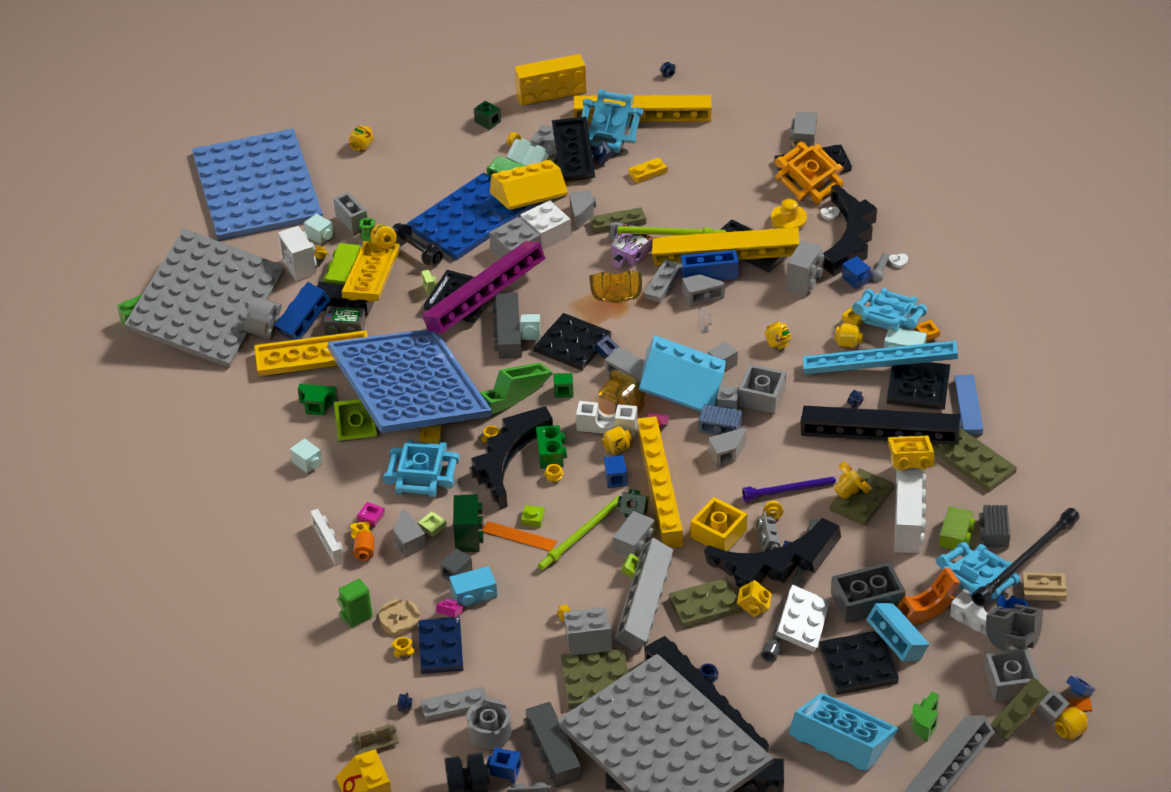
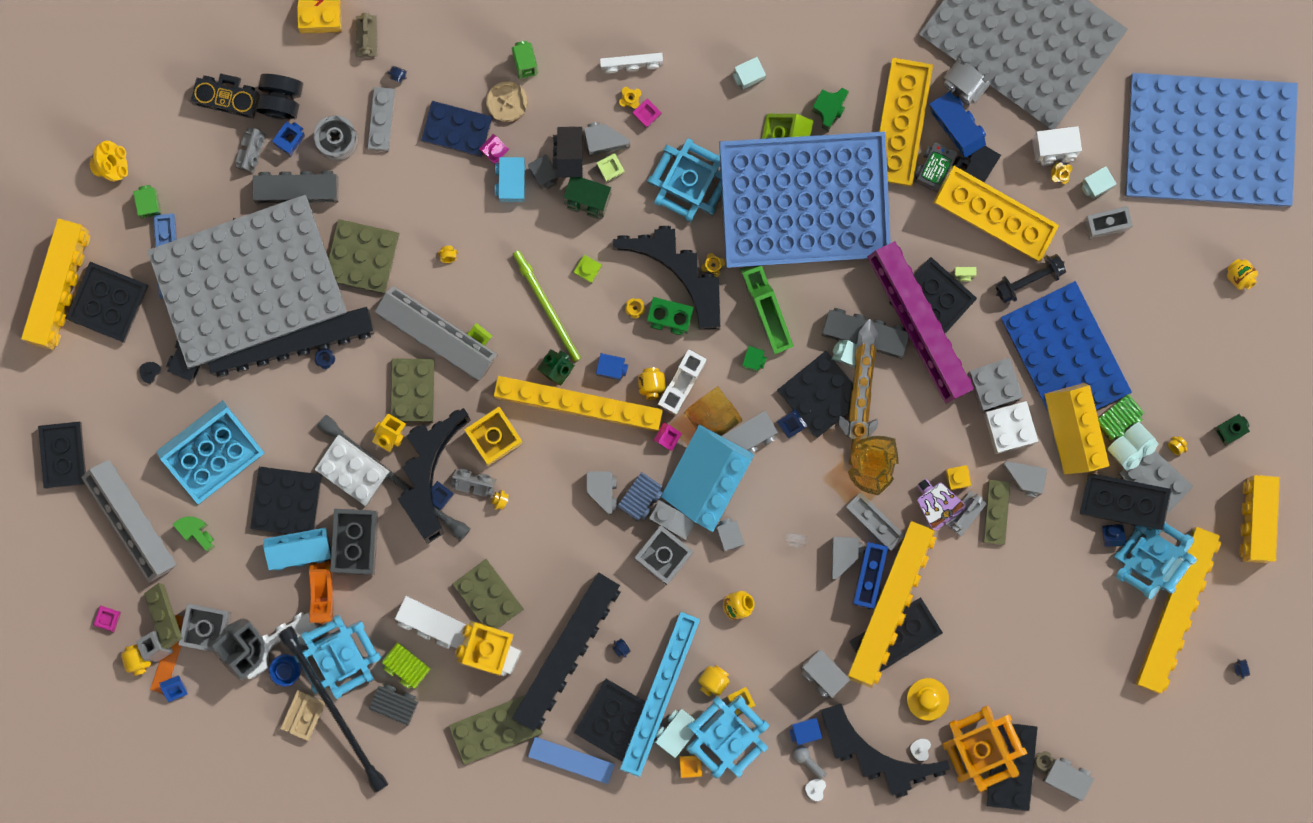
camera: 105 degrees right, 40 degrees up
lime brick [324,243,361,285] -> none
orange brick [353,531,375,561] -> none
bright green bush [359,218,375,241] -> none
yellow head [370,224,397,249] -> none
yellow plate [392,637,414,658] -> none
orange sticker [482,521,557,551] -> none
light grey brick [564,607,612,656] -> none
light grey brick [613,511,656,557] -> none
lime bar [617,226,726,236] -> none
yellow plate [628,157,668,183] -> none
dark purple piece [742,477,836,503] -> none
yellow plate [834,461,873,499] -> none
none -> dark pink tile [93,605,121,632]
none -> black brick [553,127,583,178]
none -> sword [838,319,878,465]
none -> yellow brick [944,465,972,491]

